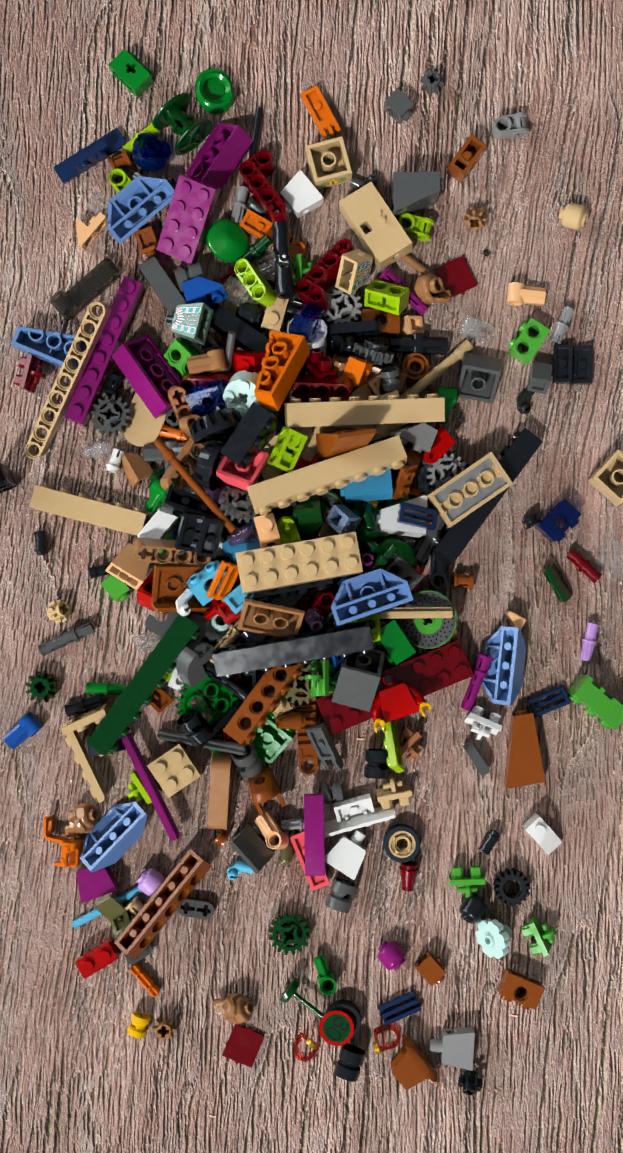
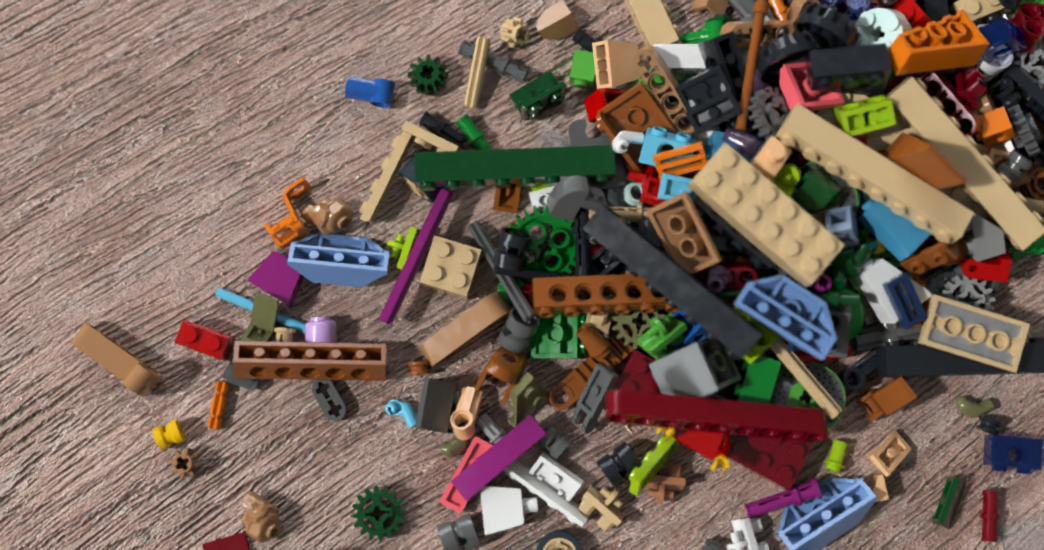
camera: 50 degrees right, 5 degrees down
none -> medium nougat beam [71,322,163,397]
none -> tan axle [464,37,490,108]
none -> dark green bracket [509,71,566,120]
none -> olive wing [510,372,549,427]
none -> medium nougat brick [536,0,579,40]
none -> dark red beam [606,390,828,442]
none -> lime pin [824,440,849,473]
none -> light nougat slope [865,430,912,477]
none -> dark orange slope [872,376,917,416]
none -> olive arm [956,396,995,418]

